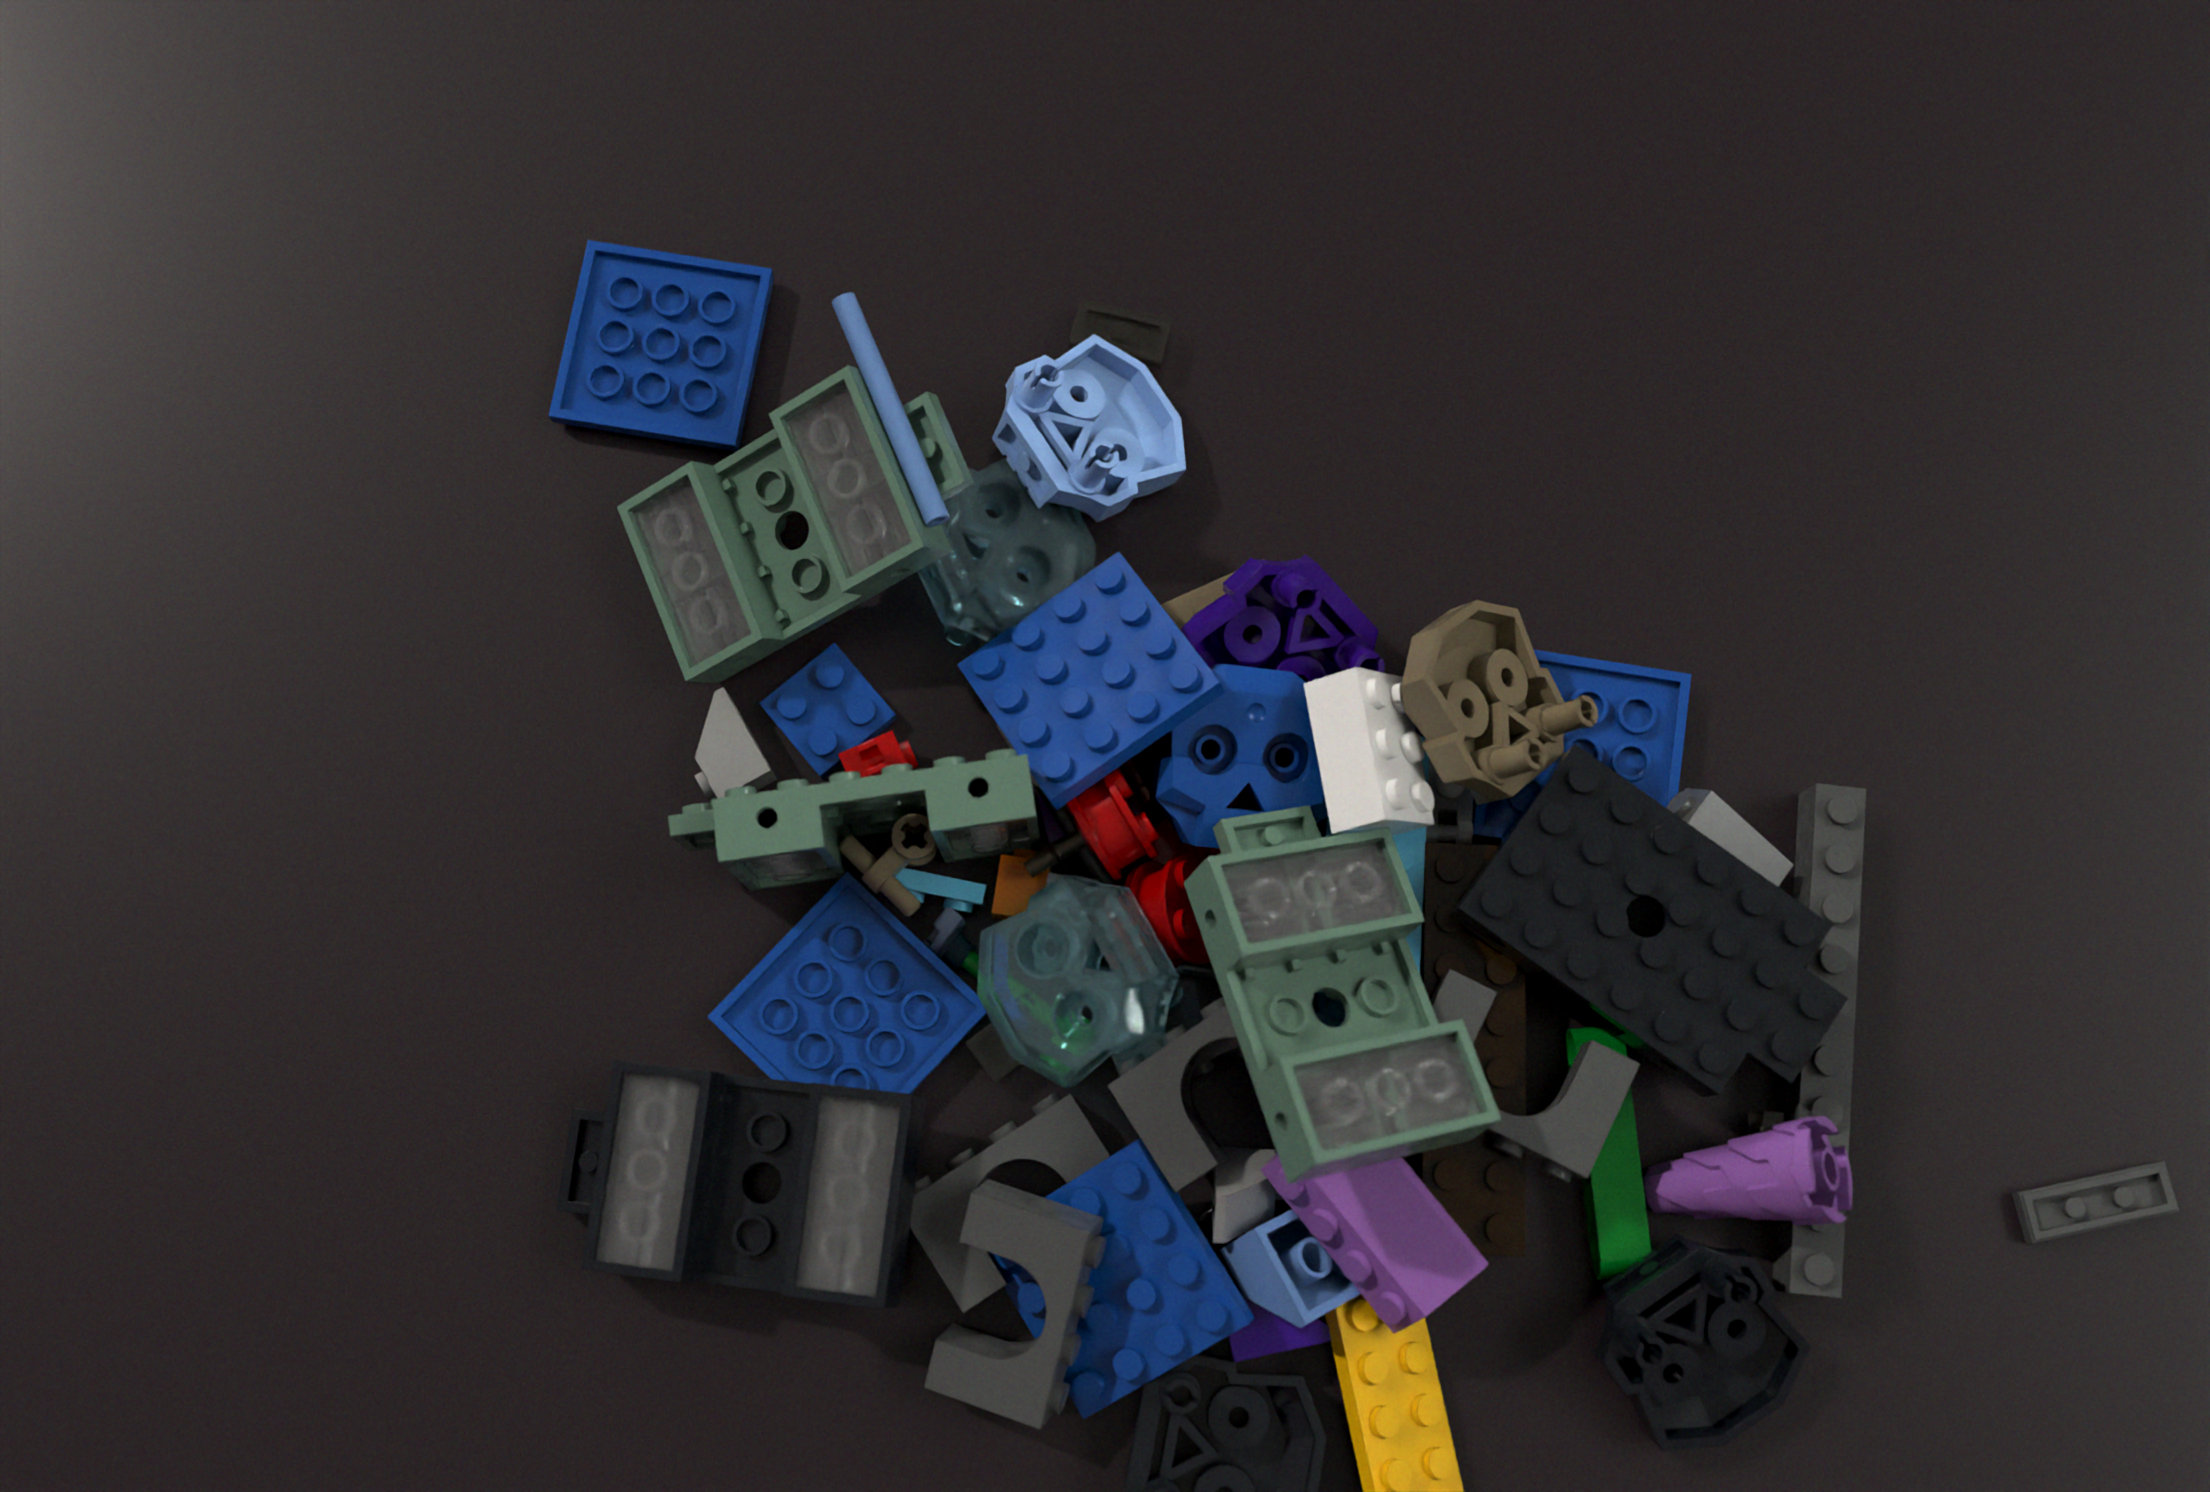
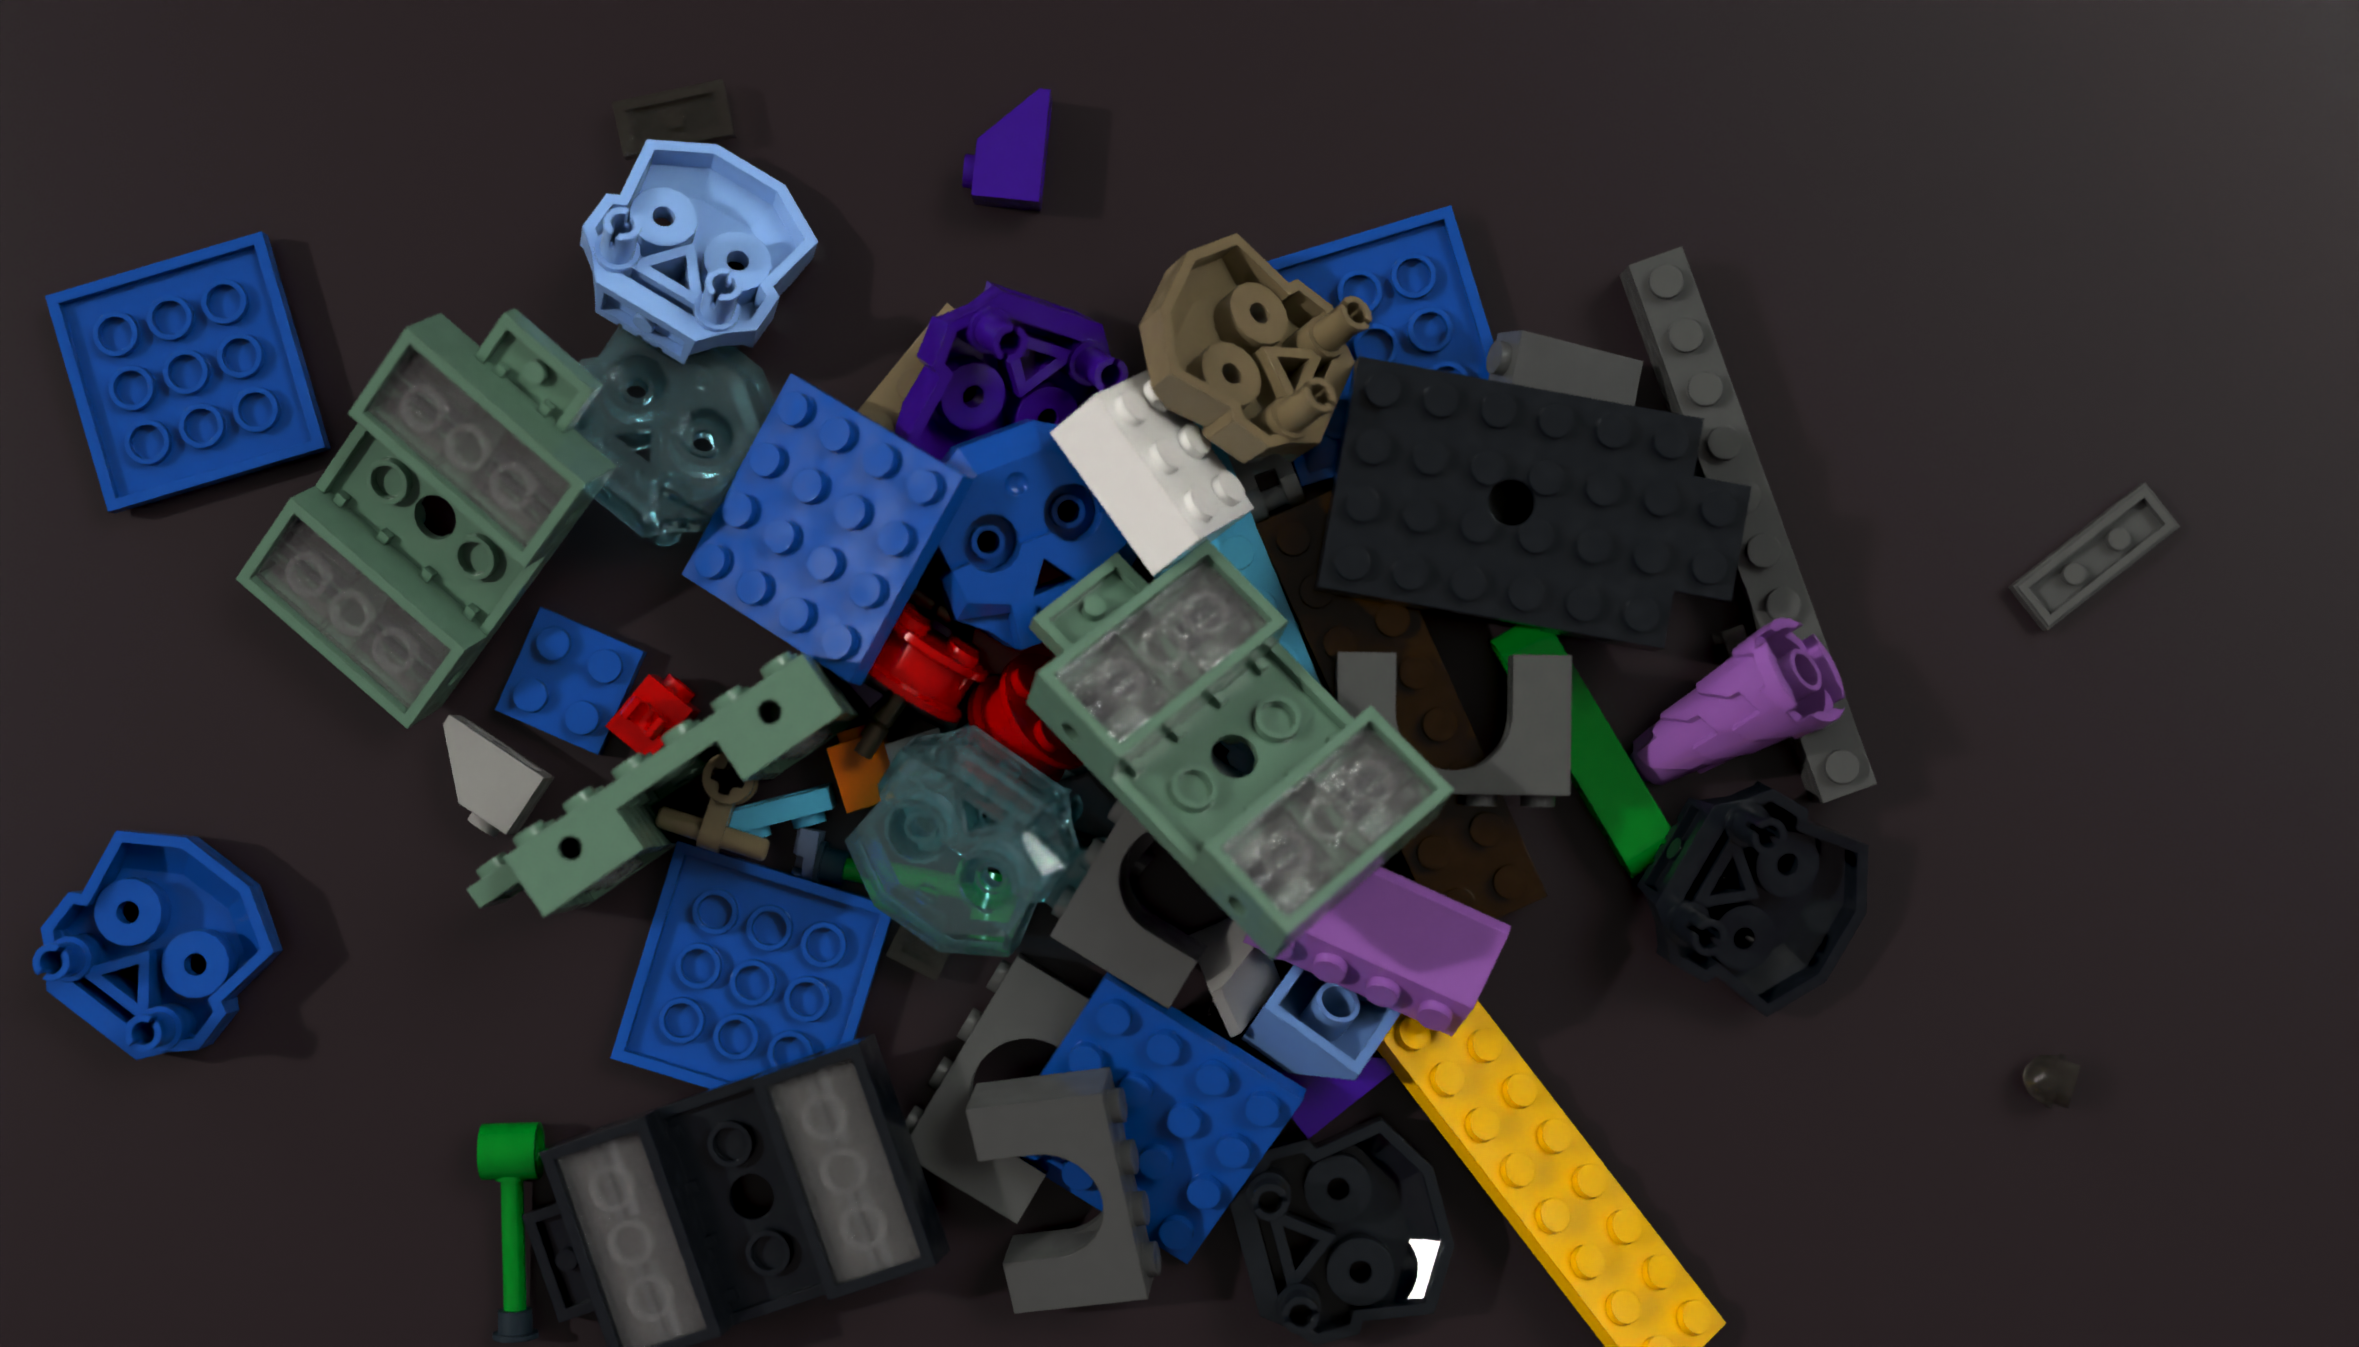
camera: 25 degrees left, 10 degrees up
medium blue piece [832,292,950,527] -> none
none -> blue brick [32,830,283,1060]
none -> green piece [477,1122,545,1343]
none -> dark purple slope [962,88,1053,211]

